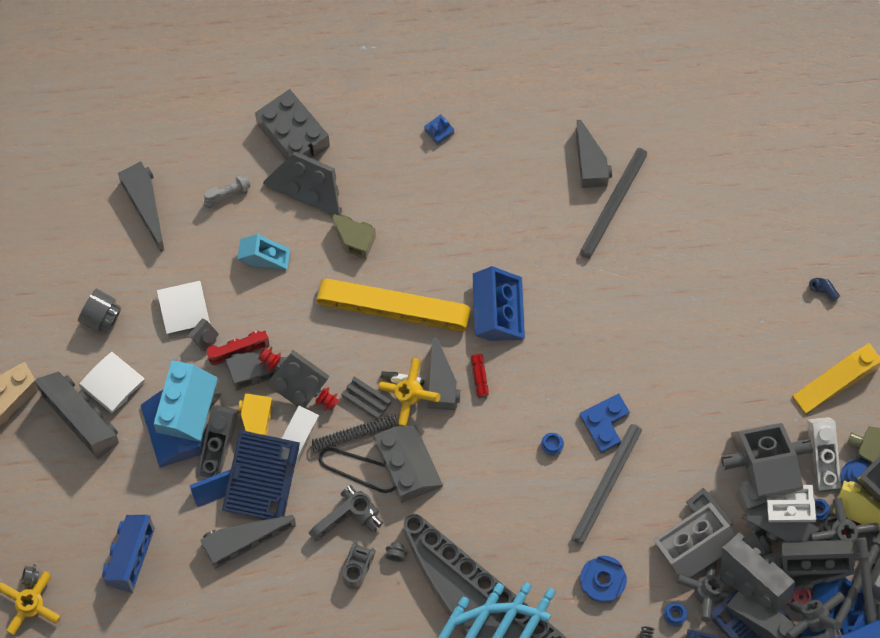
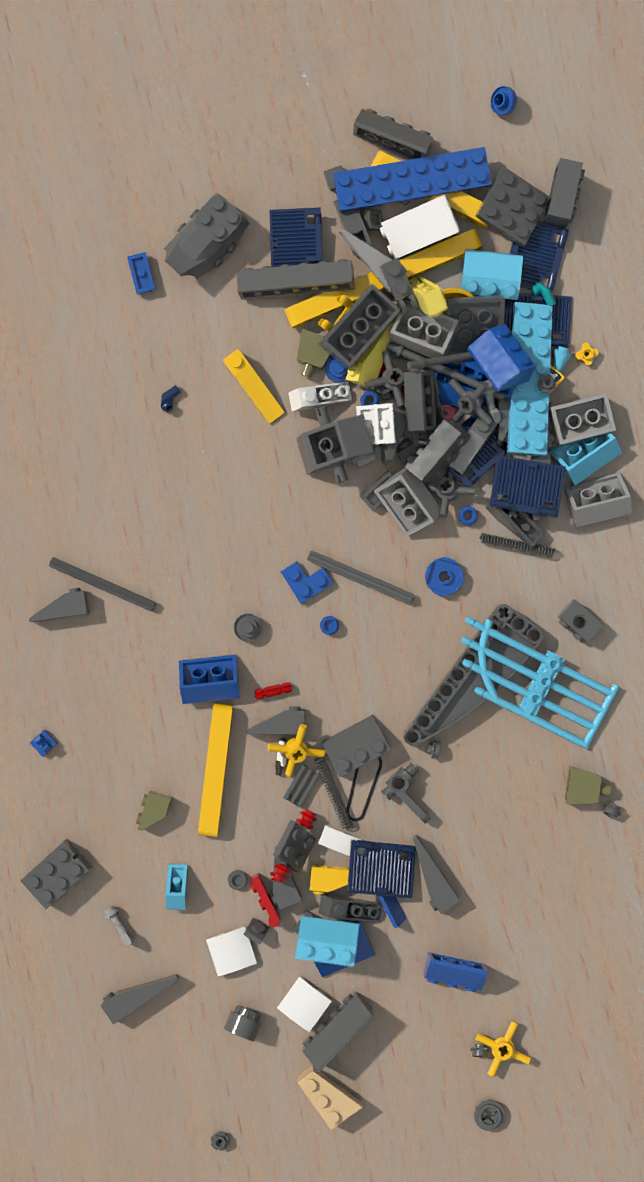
camera: 90 degrees left, 20 degrees up
dark grey wing [263,151,342,215] -> none
dark grey piece [343,542,376,589] -> none
none -> dark grey tile [228,870,247,890]
none -> dark grey plate [234,614,262,642]

